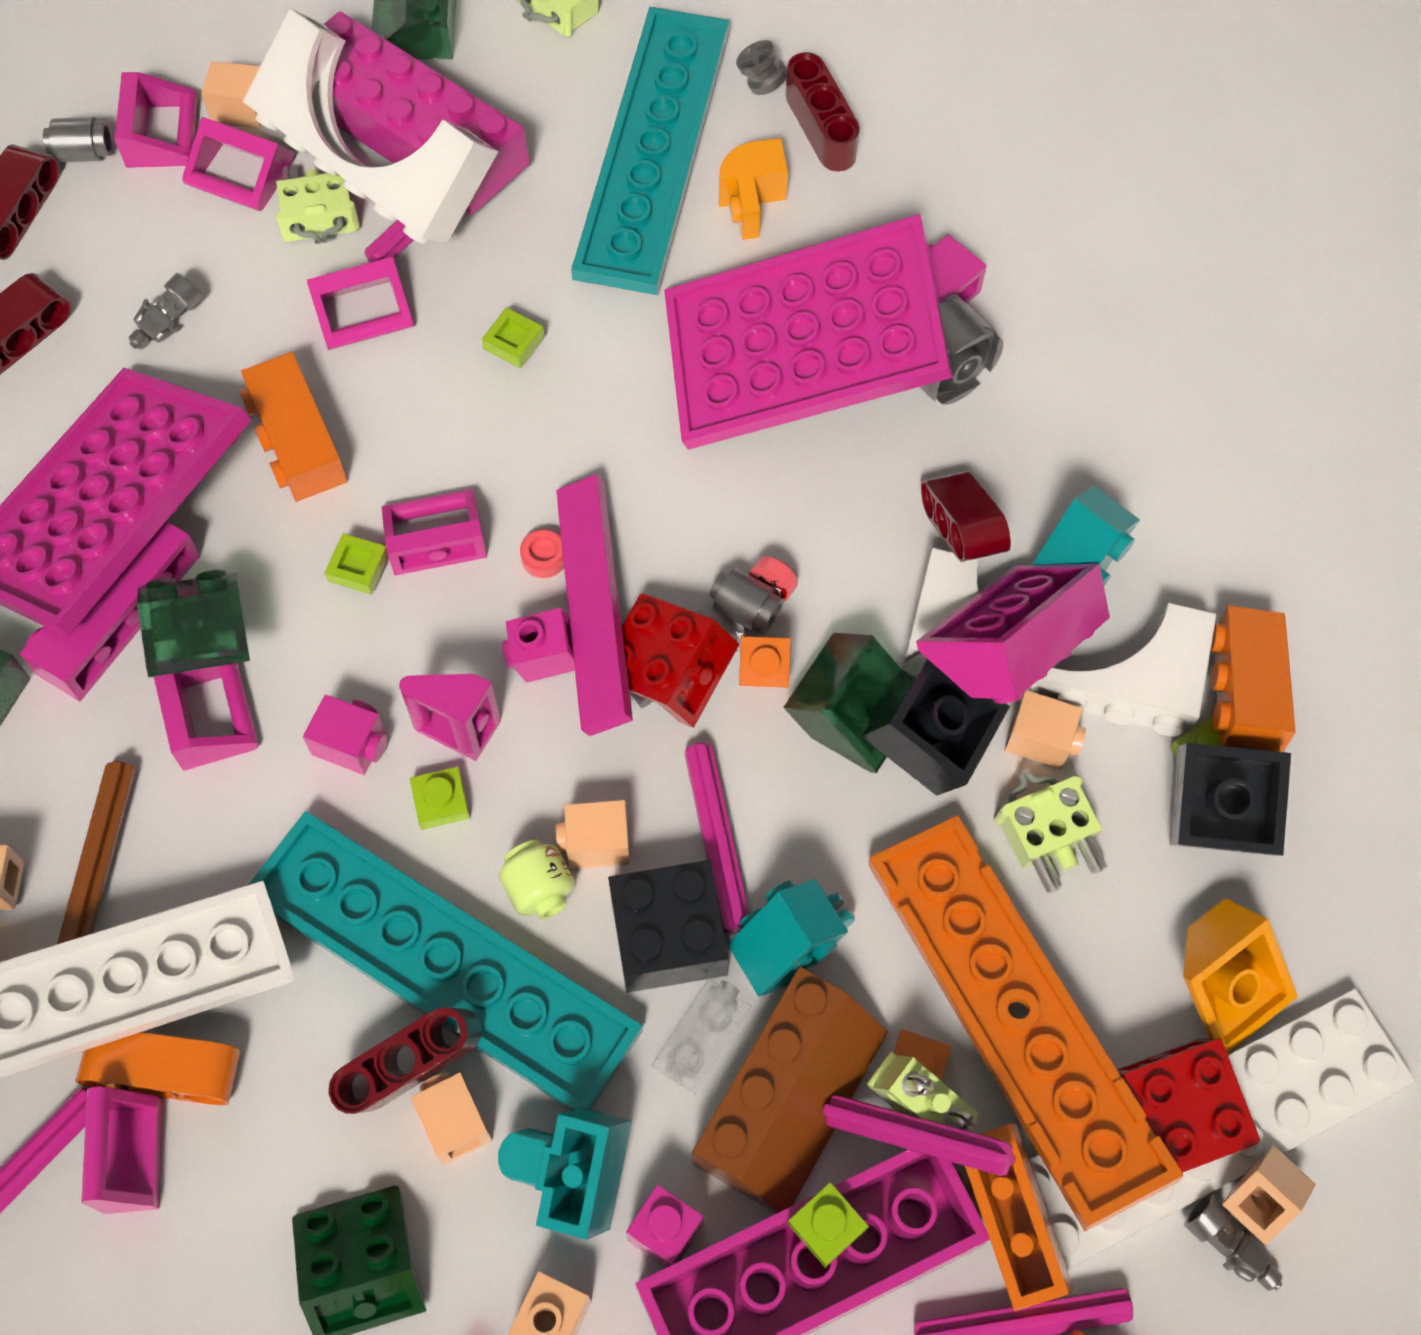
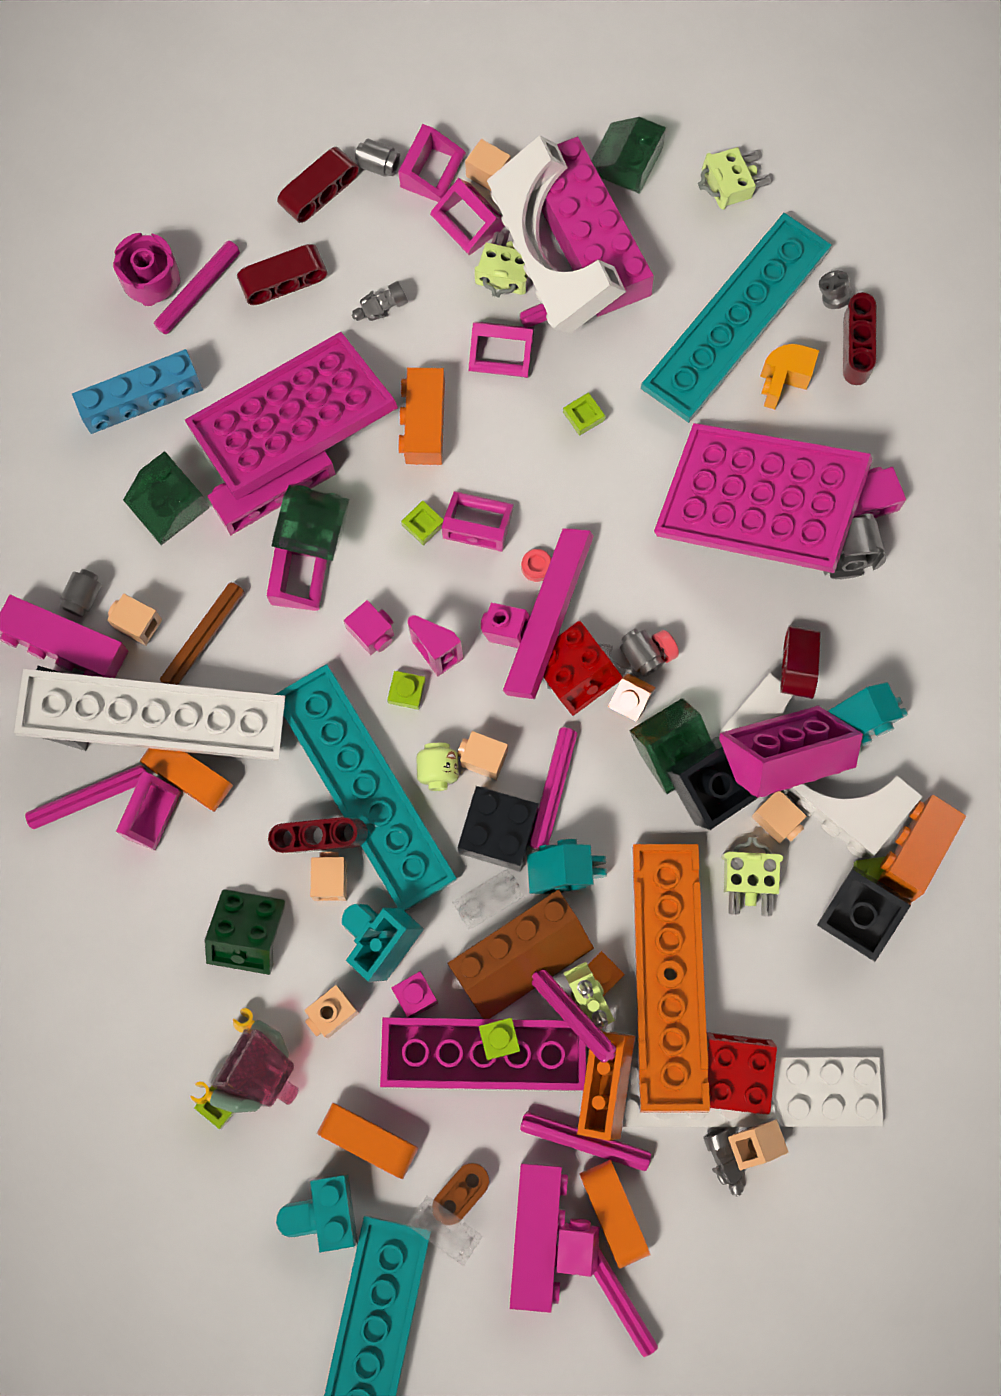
camera: 30 degrees right, 10 degrees up
light orange slope [1183,898,1298,1054] -> none

